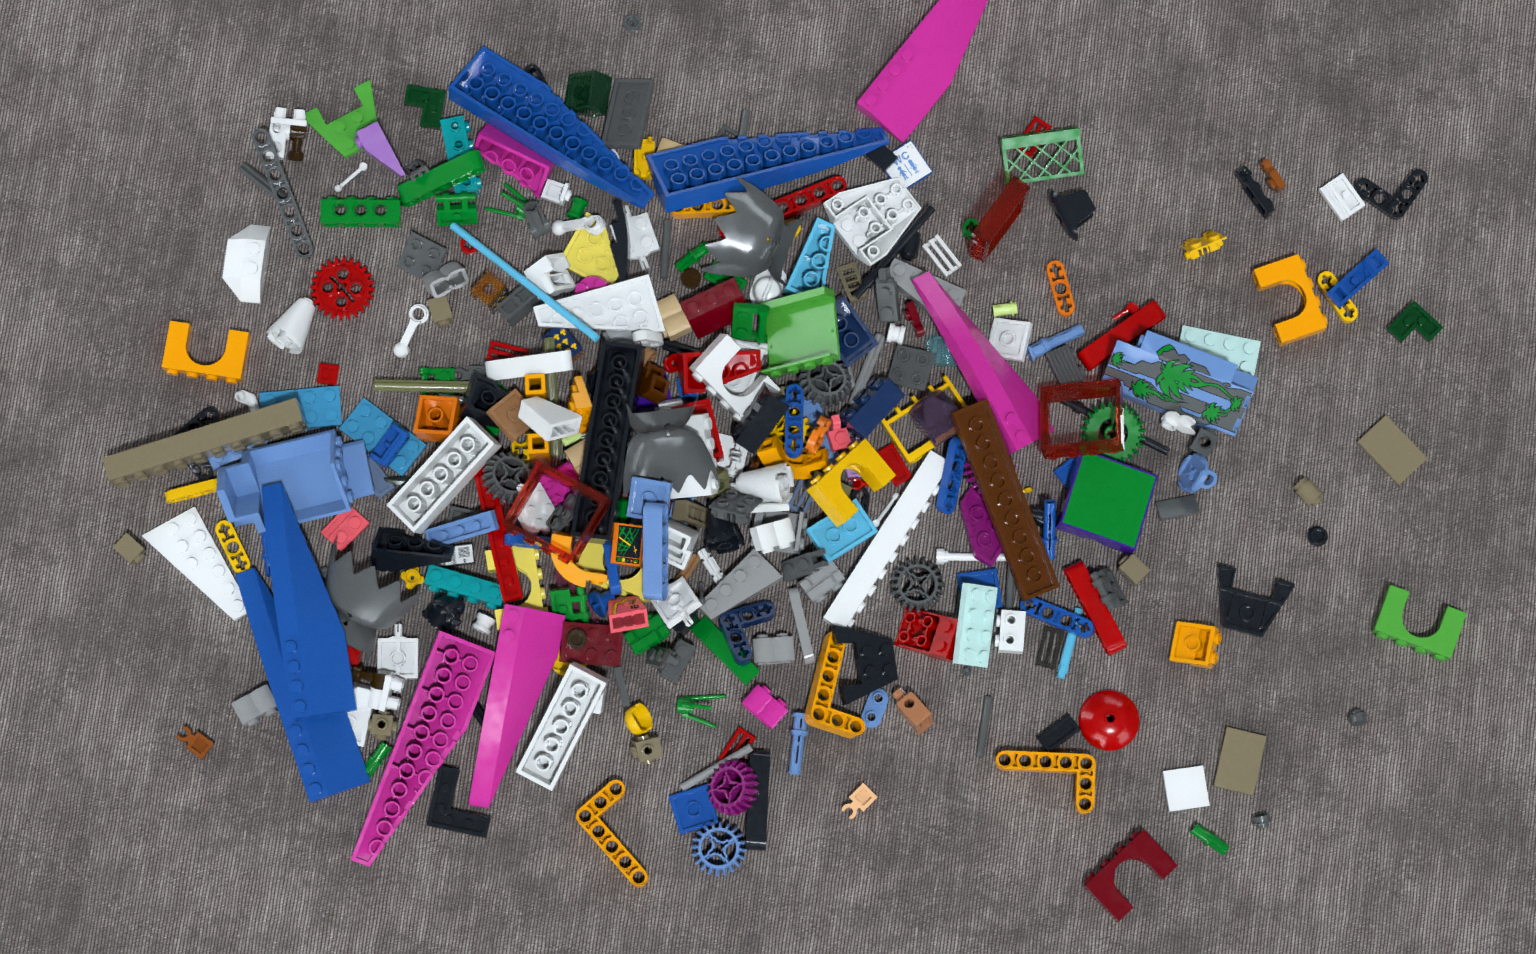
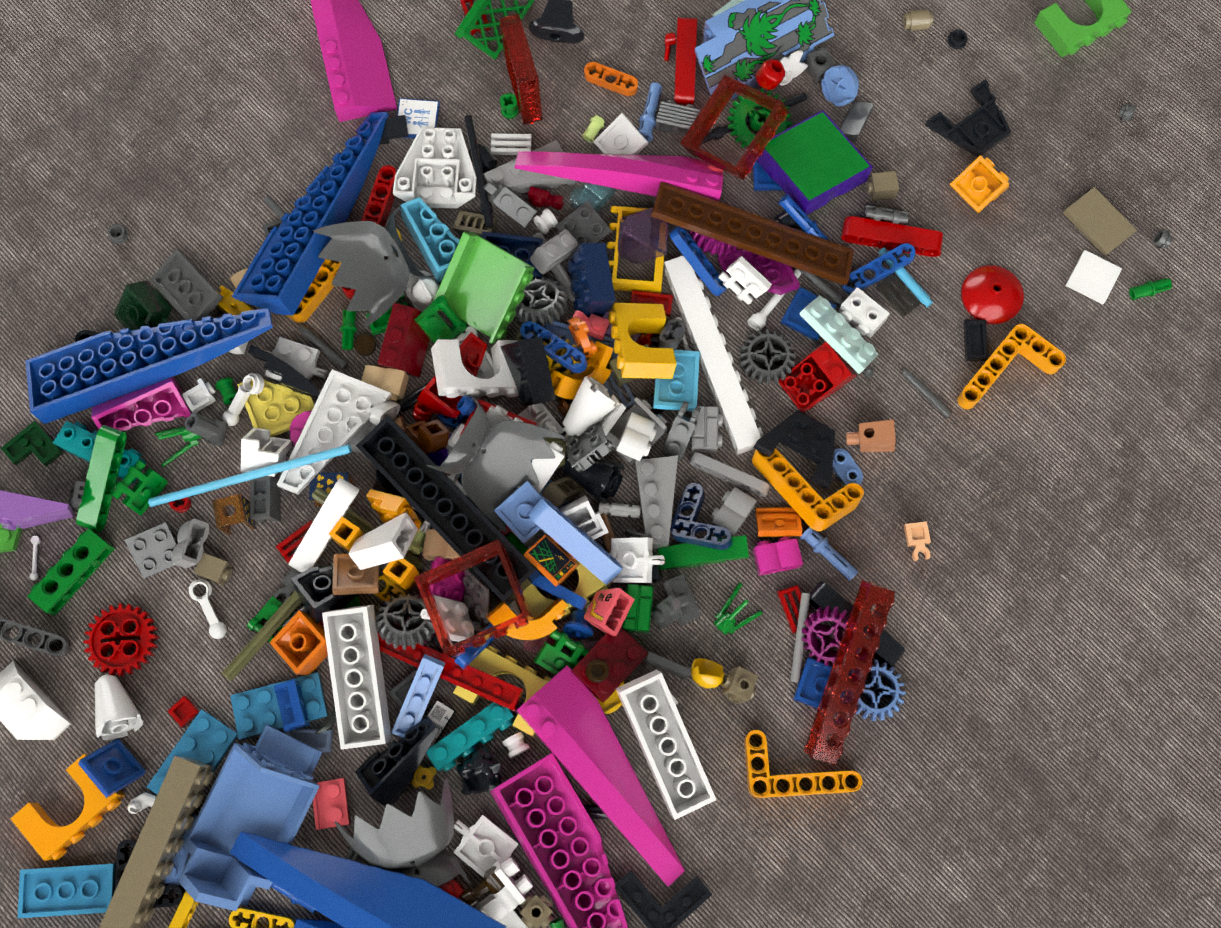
camera: 50 degrees left, 5 degrees down
dark red arch [1084,830,1178,923] -> none
none -> dark azure plate [17,863,116,918]
none -> blue tile [78,738,146,798]
none -> blue plate [457,395,476,415]
none -> light grey brick [530,229,579,274]
none -> dark grey beam [659,319,685,350]
none -> white plate [718,256,772,305]
none -> orange plate [755,507,802,537]
none -> red head [756,59,785,90]
none -> clear red brick [804,580,895,765]

